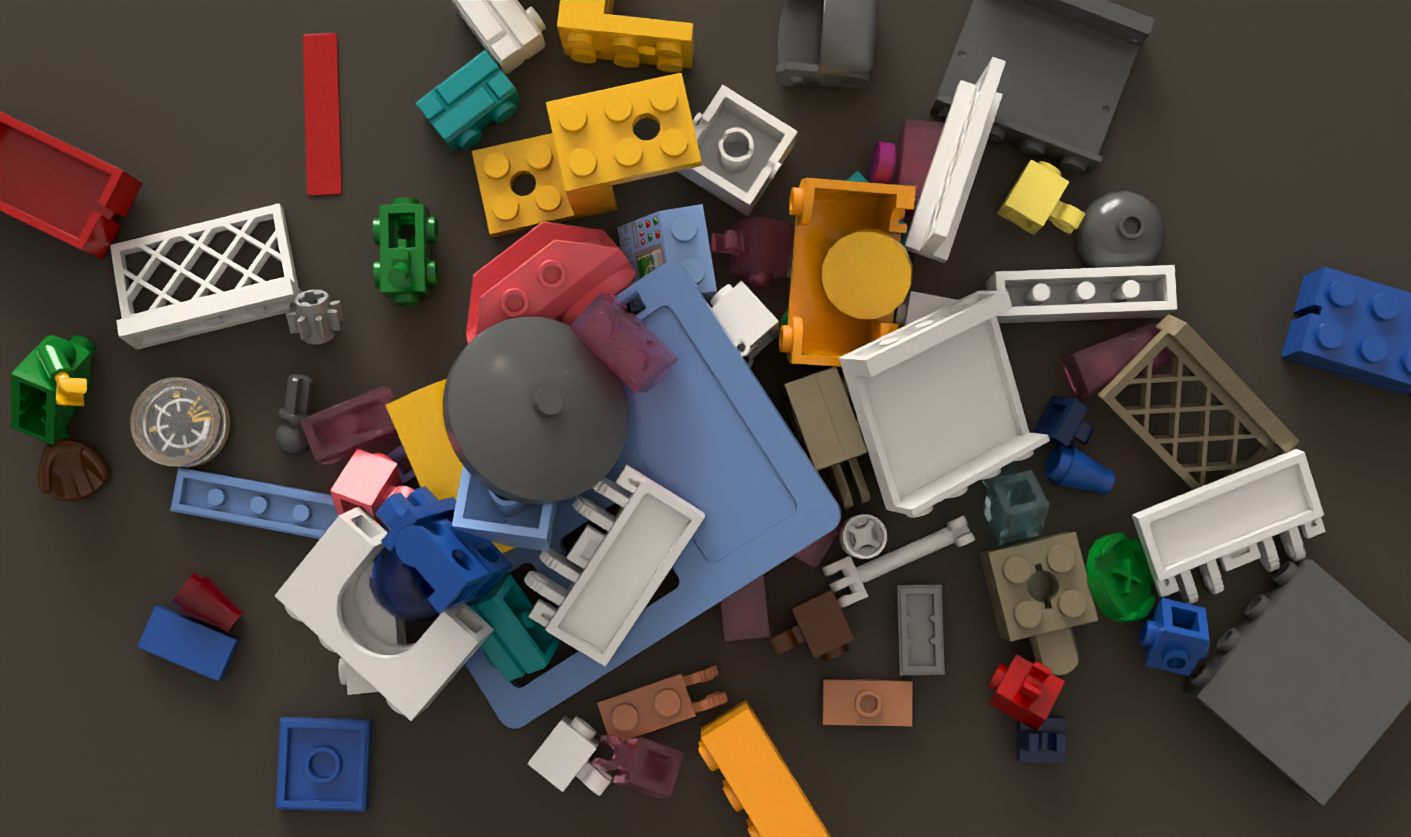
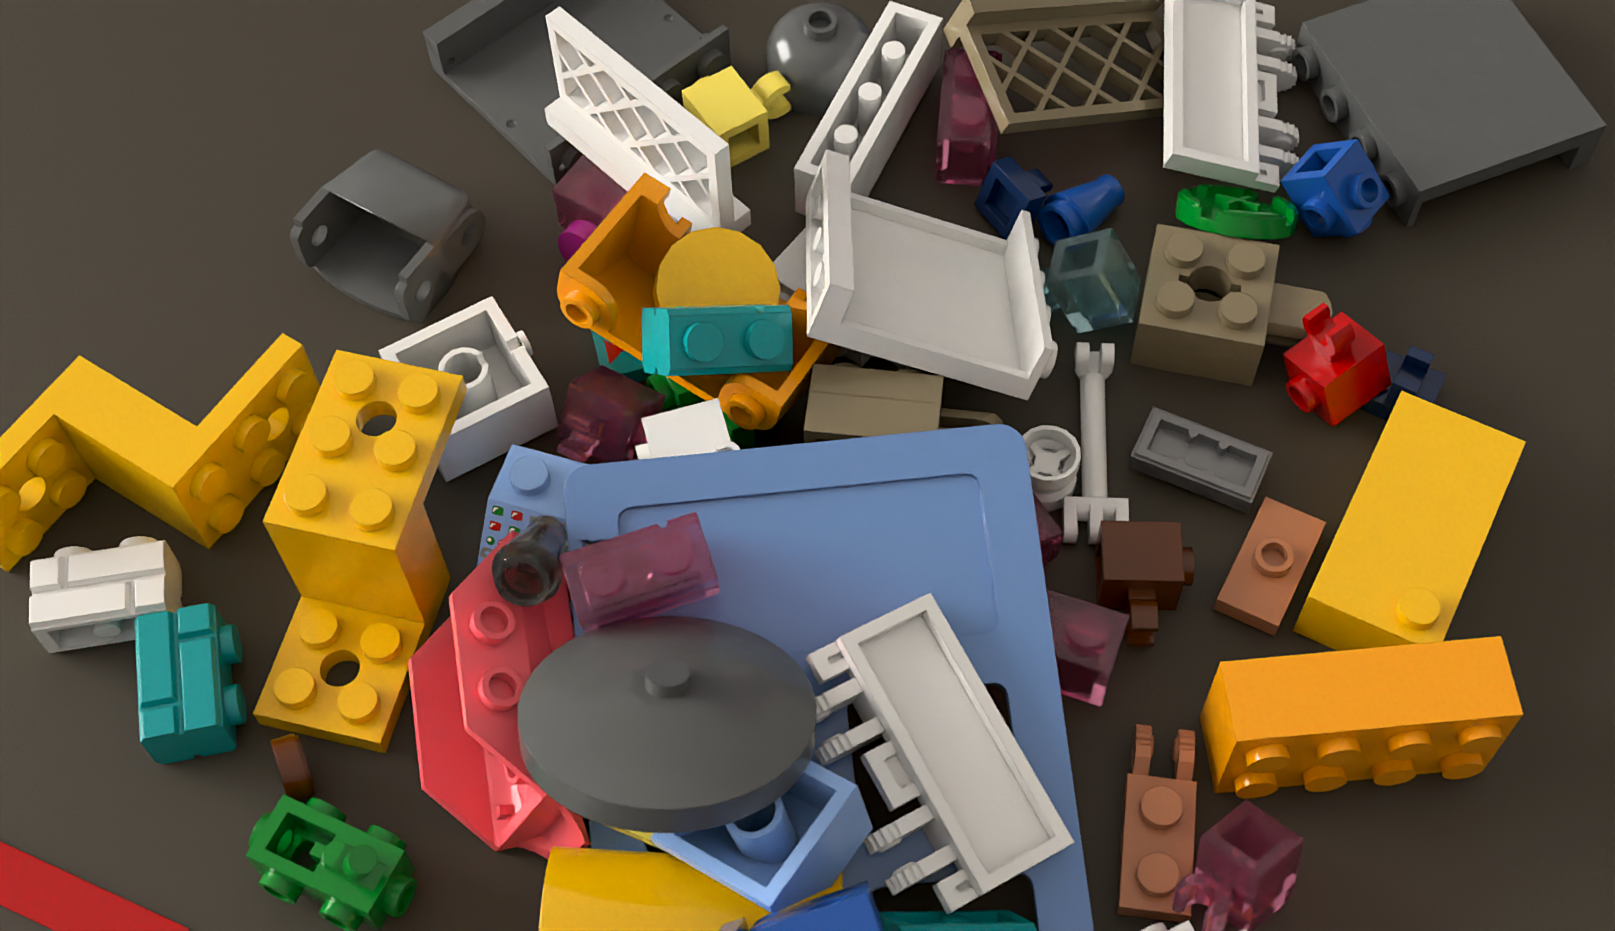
camera: 60 degrees left, 25 degrees down
none -> reddish brown tile [270,733,316,802]
none -> clear smoke cone [492,516,567,607]
none -> teal brick [641,304,793,376]
none -> yellow brick [1293,391,1526,651]

